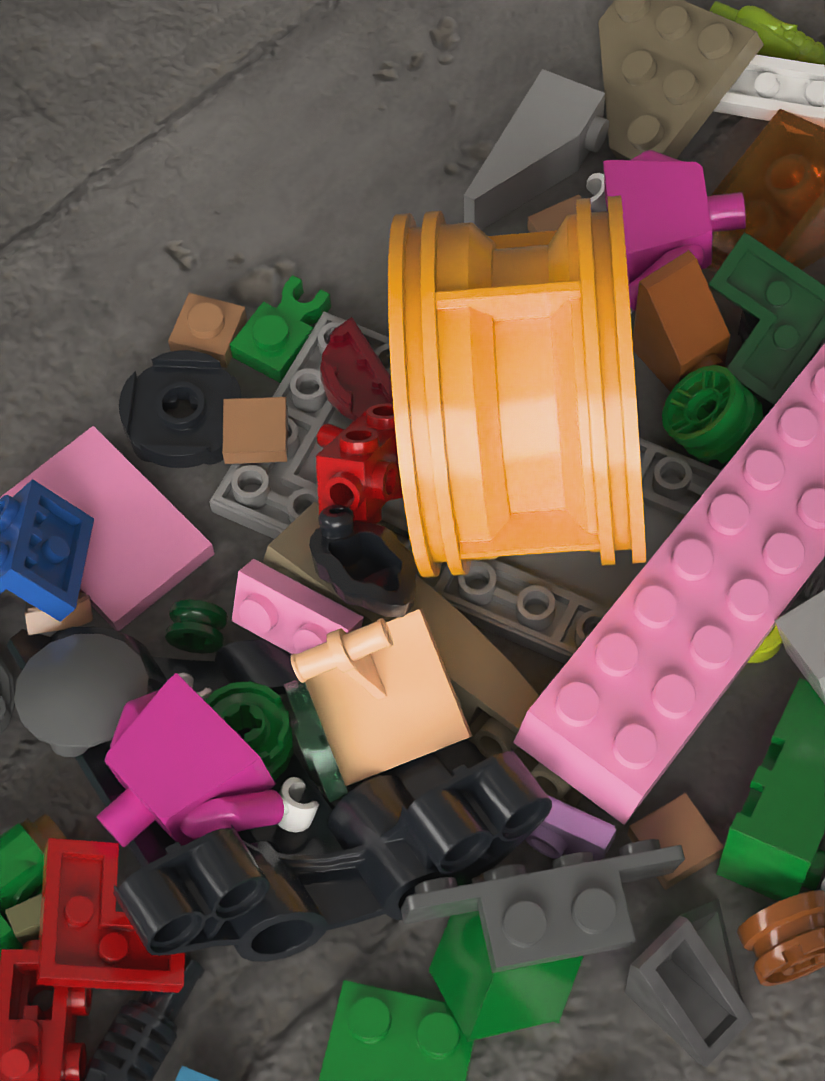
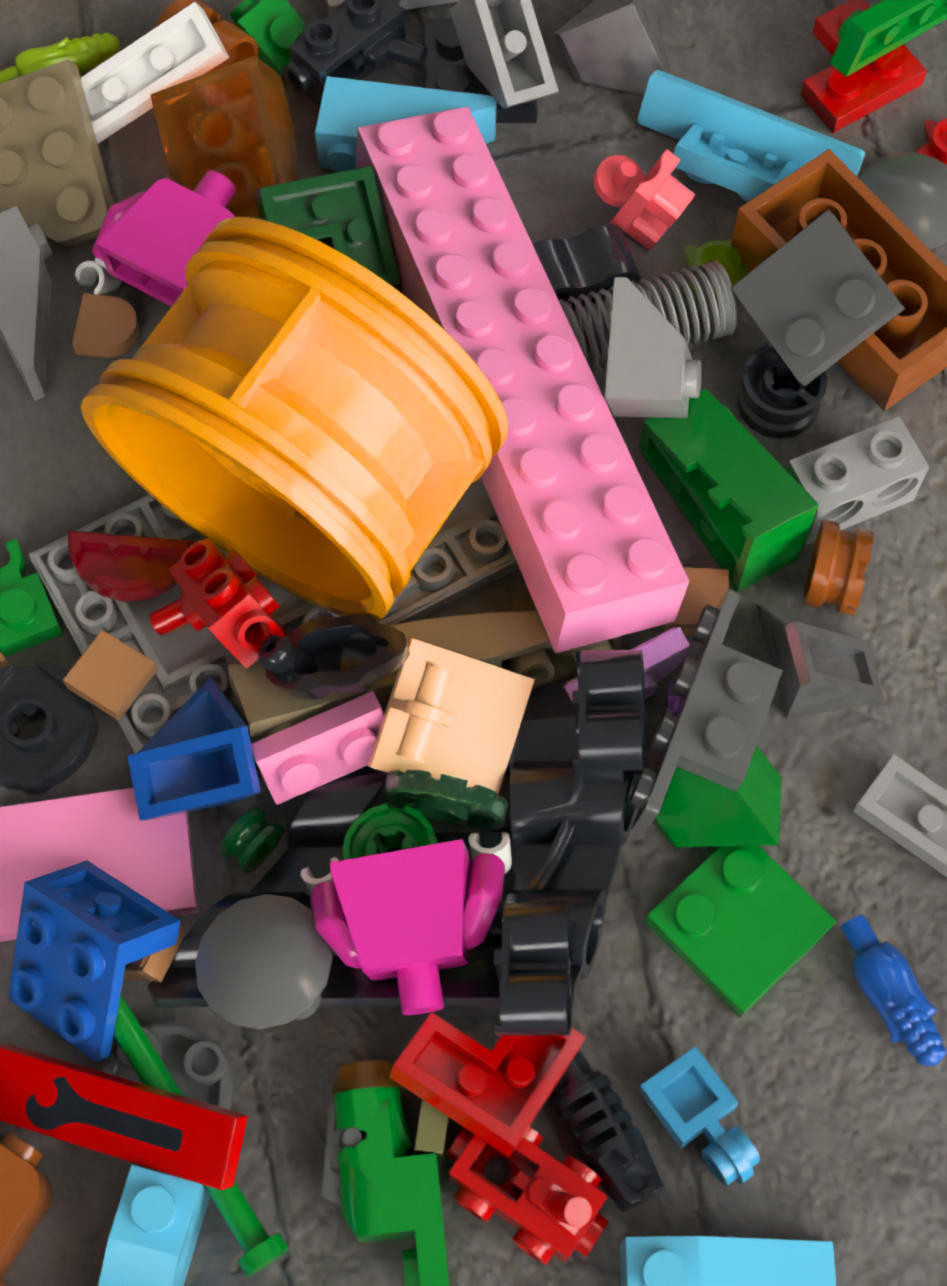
camera: 60 degrees left, 5 degrees up
none -> blue slope [127,677,261,821]

